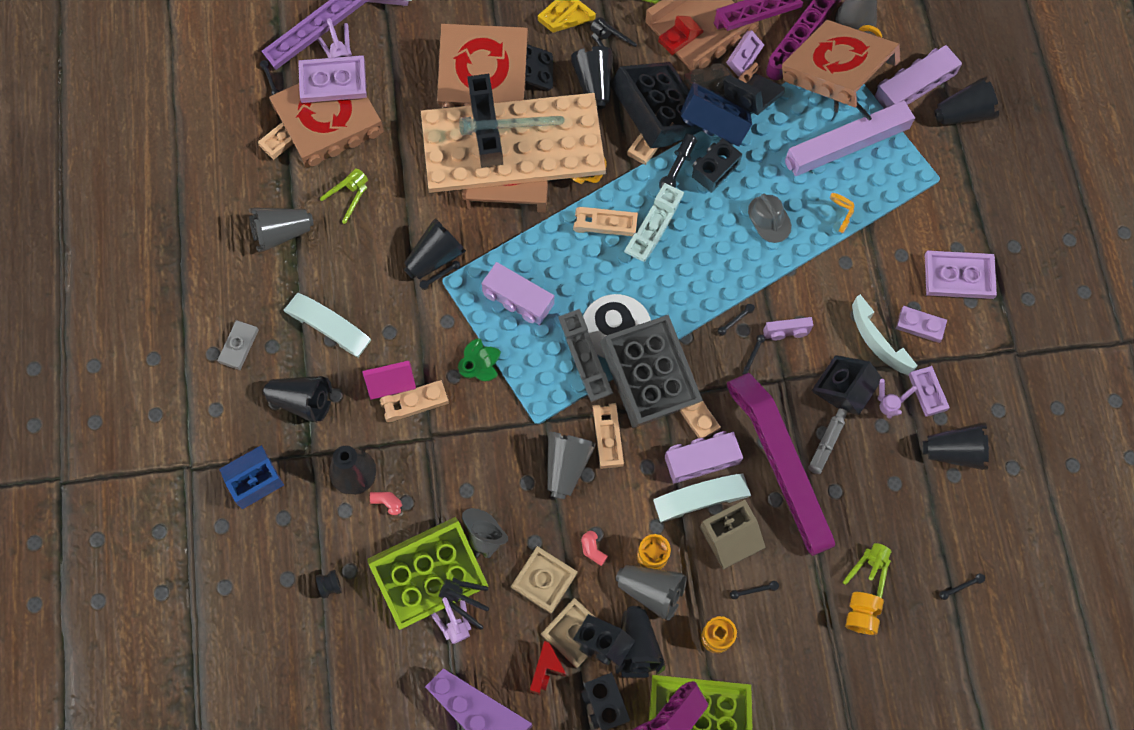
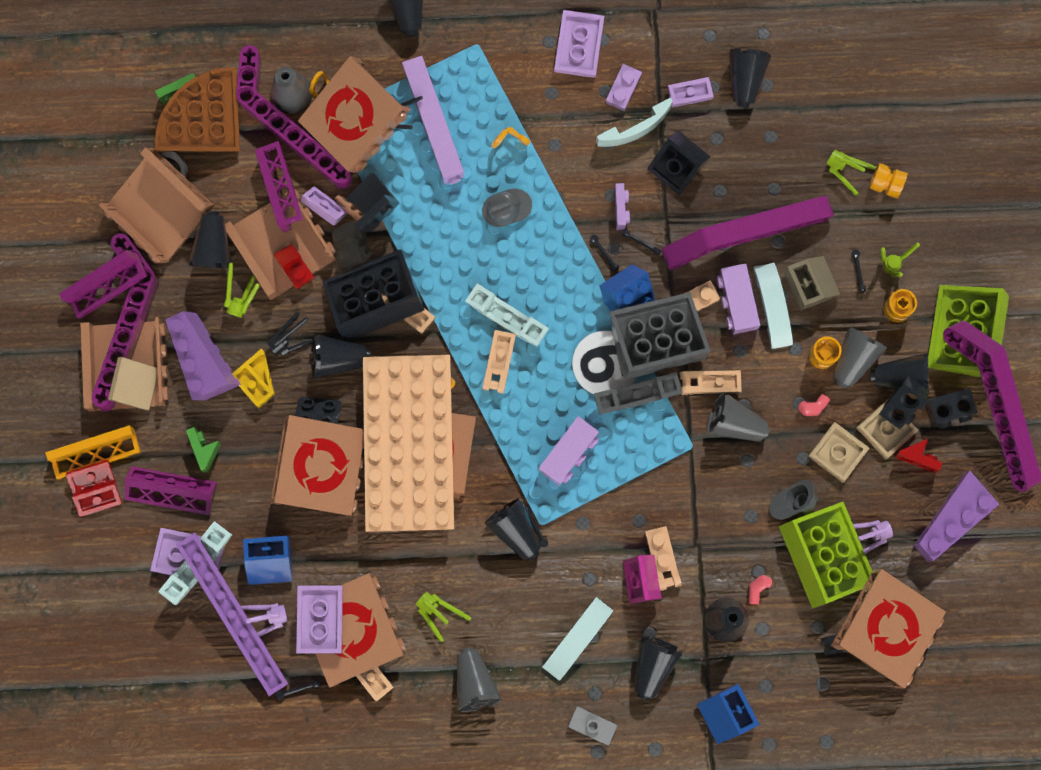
camera: 85 degrees left, 10 degrees up
black plant [438,577,489,630] -> none
green plate [458,338,501,382] -> none
clear light blue piece [459,116,565,135] -> none
black arch [467,73,503,168] -> none
black pin [659,134,698,190] -> none
dark blue slope [681,82,752,147] -> none
black brick [692,138,742,193] -> none
light grey piece [808,408,847,474] -> none
lavender brick [875,45,962,109] -> none
lavender plant [878,379,917,419] -> none
black hinge [939,573,985,600] -> none
none -> blue slope [243,536,293,585]
none -> blue slope [599,264,656,311]
none -> nougat panel [831,569,946,688]
none -> lime plant [880,243,920,278]

